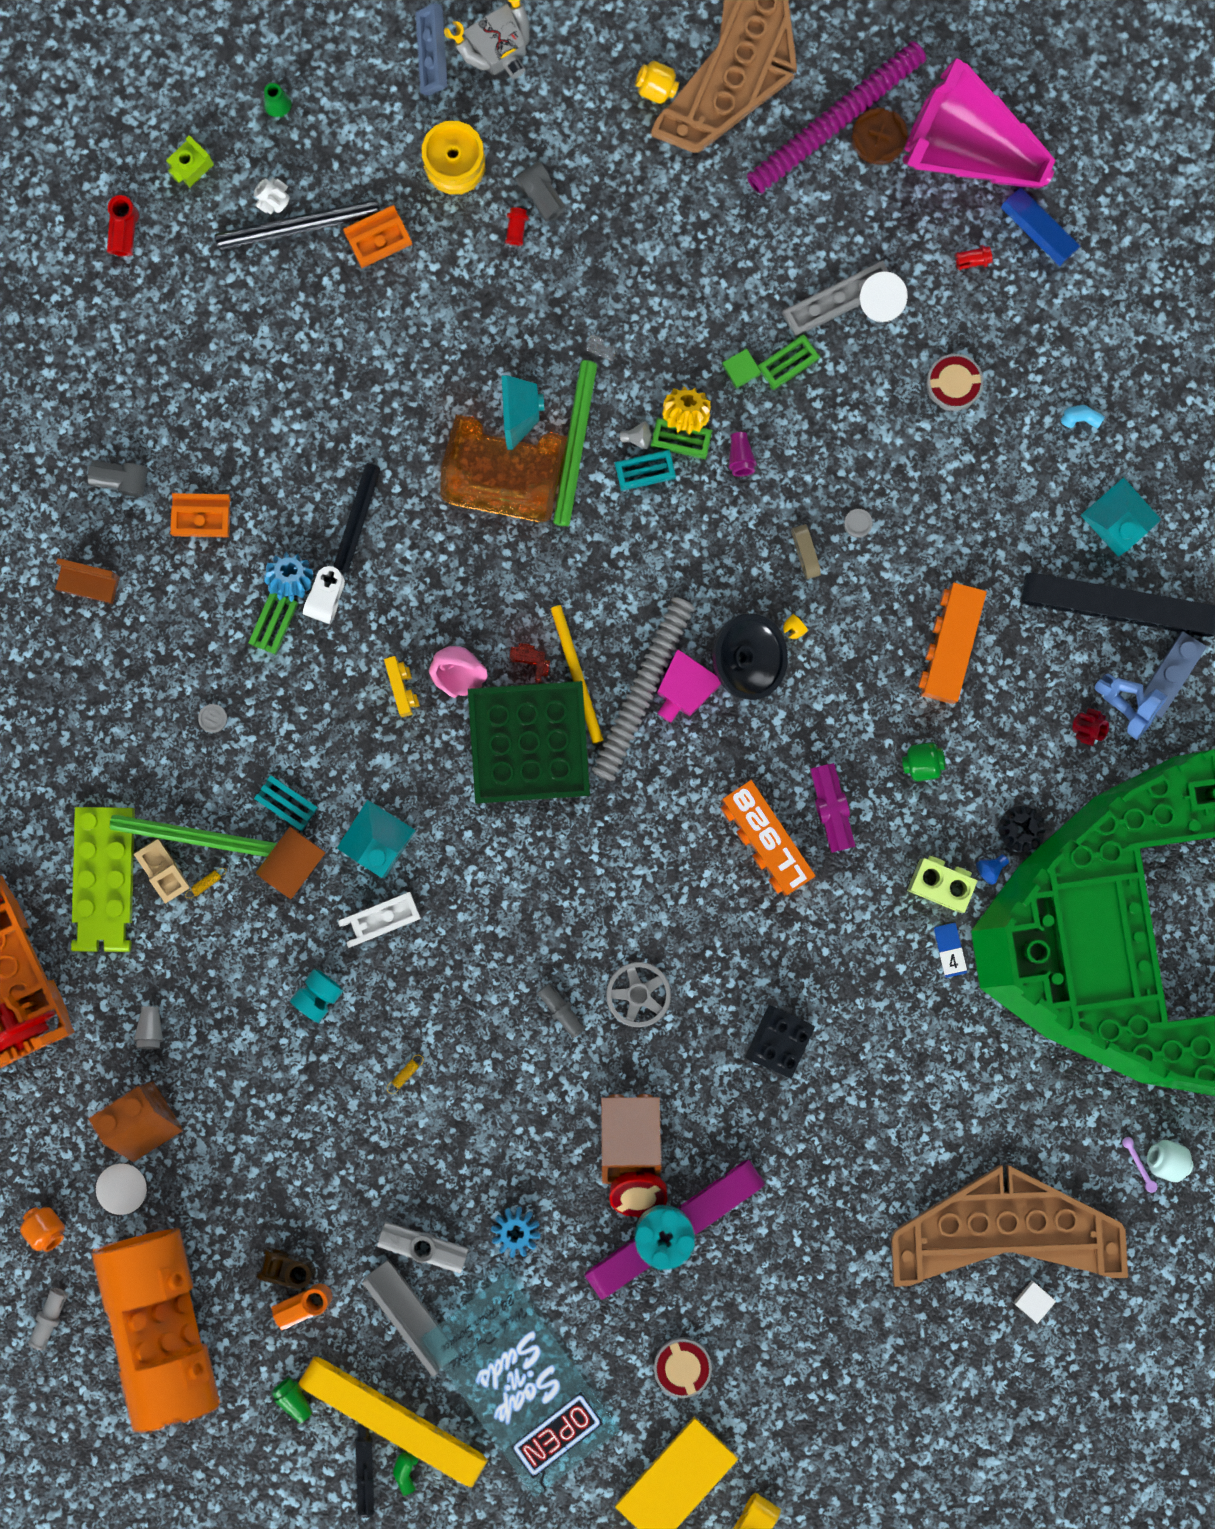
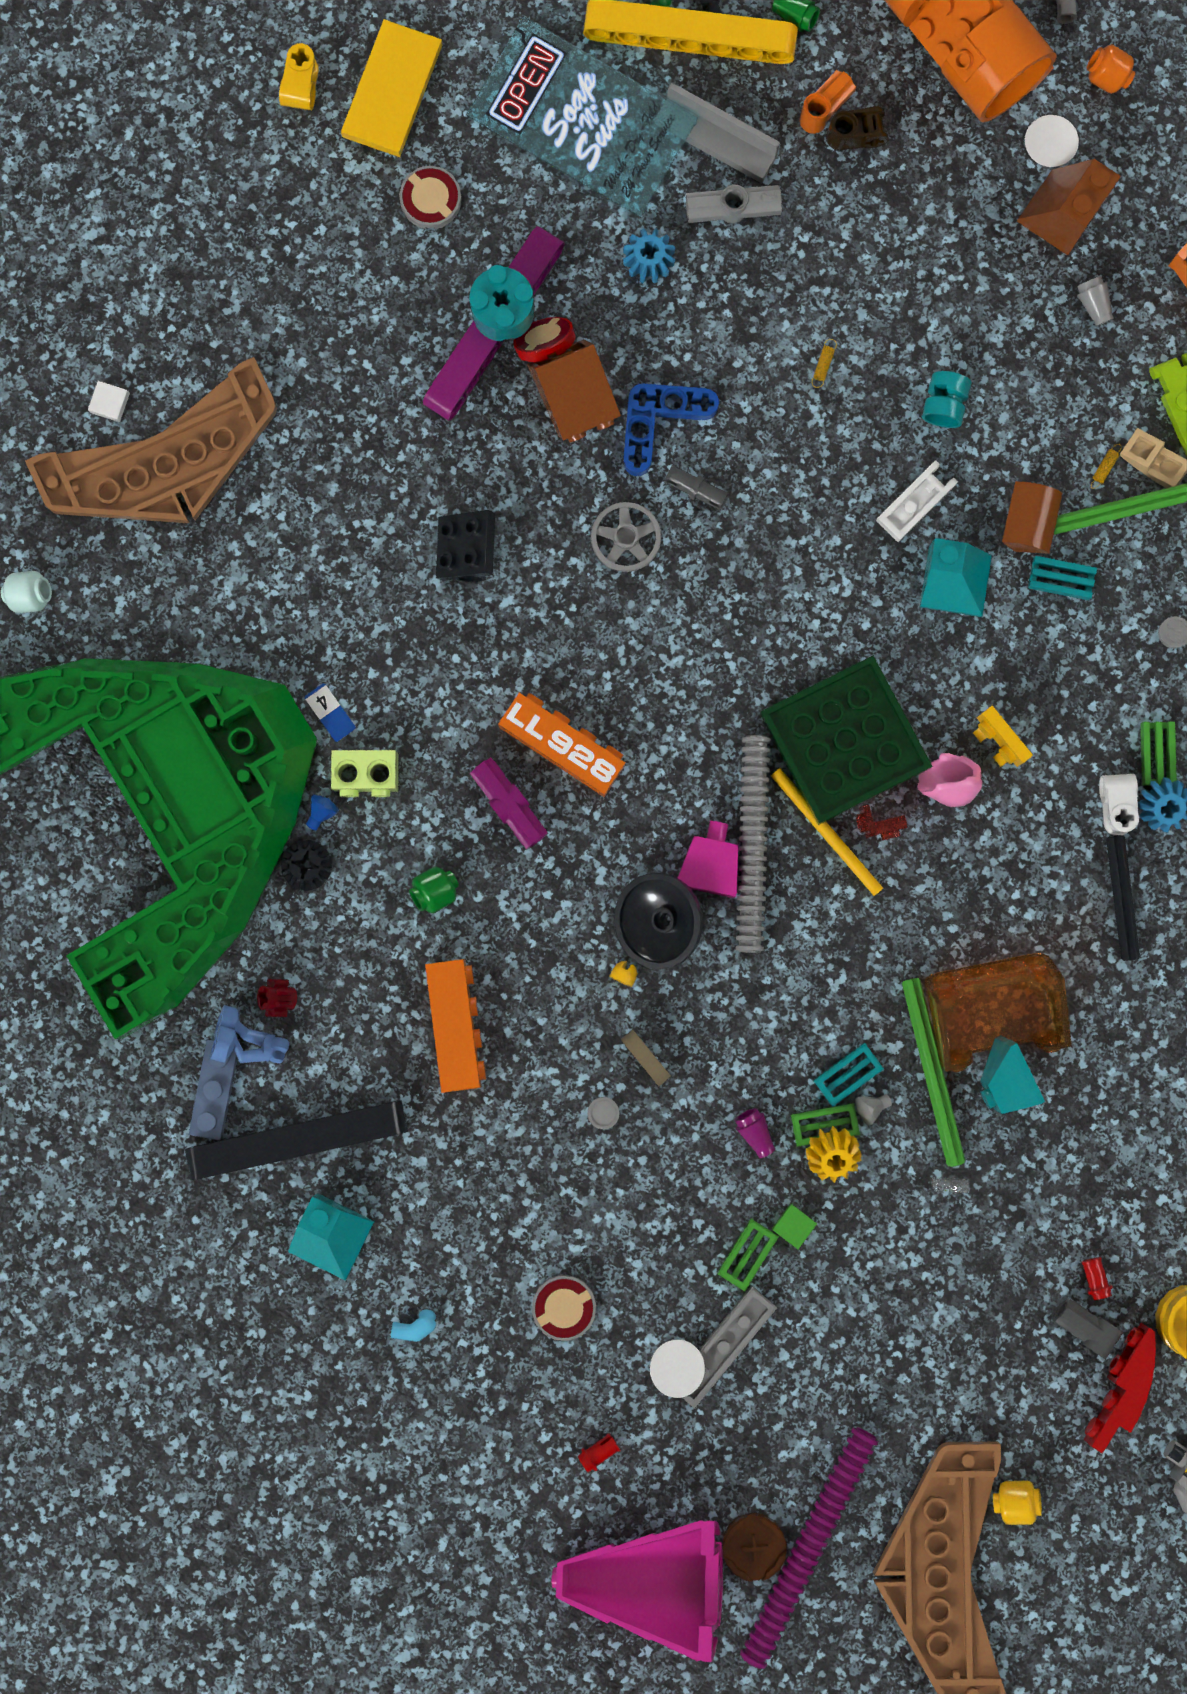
camera: 160 degrees right, 0 degrees up
blue slope [1001,188,1081,266] -> none
lavender hinge [1122,1137,1157,1193] -> none
none -> blue beam [623,384,719,476]
none -> red slope [1084,1323,1156,1454]

